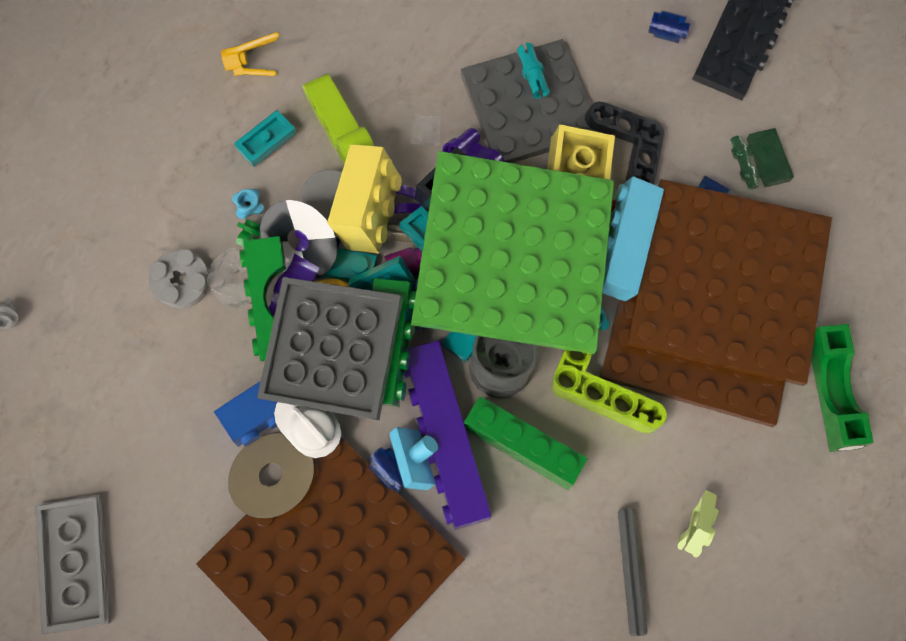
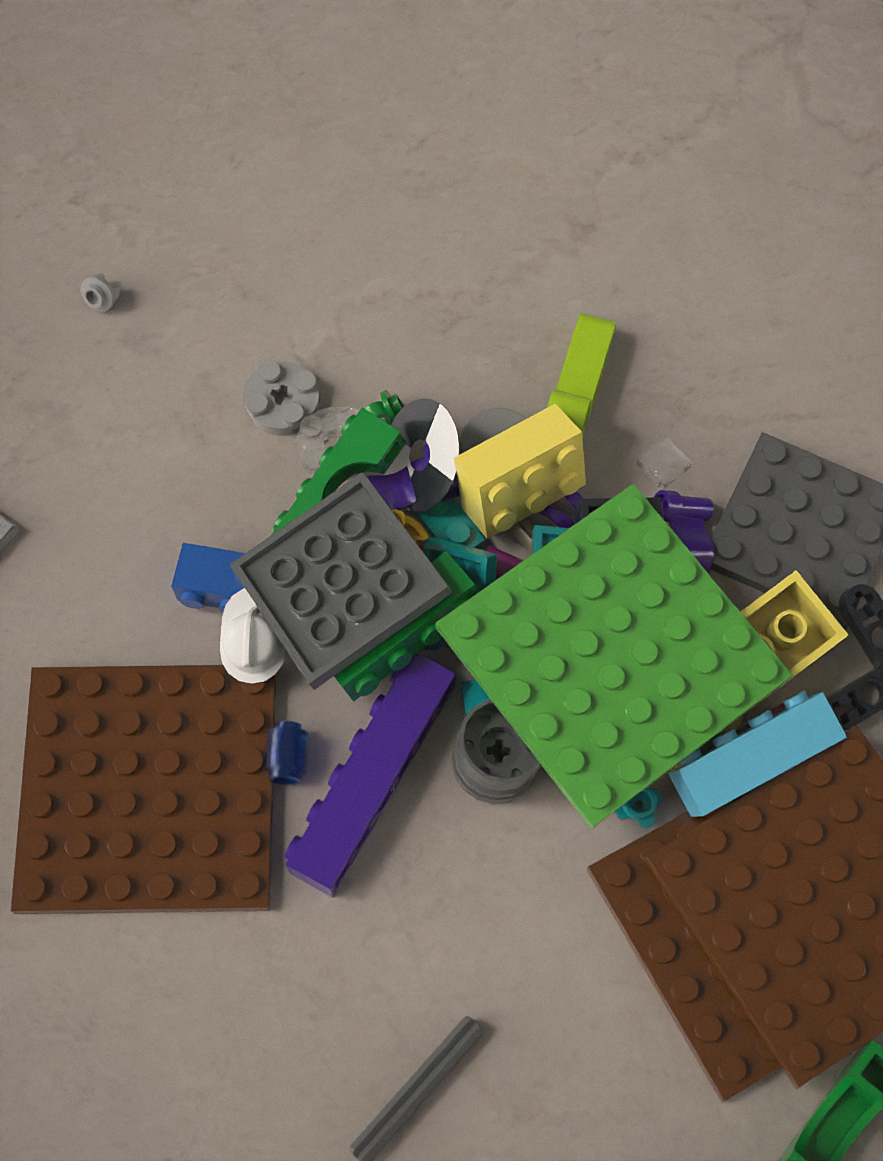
camera: 50 degrees right, 5 degrees down
yellow plant [221,32,280,76] -> none
dark tan sticker [228,433,314,518] -> none
medium azure plate [232,189,264,219] -> none
teal plate [234,110,296,167] -> none
medium azure tile [389,427,438,490] -> none
green brick [464,396,588,490] -> none
teal pin [517,43,550,99] -> none
lime beam [551,350,667,434] -> none
yellowish green plate [678,490,719,557] -> none

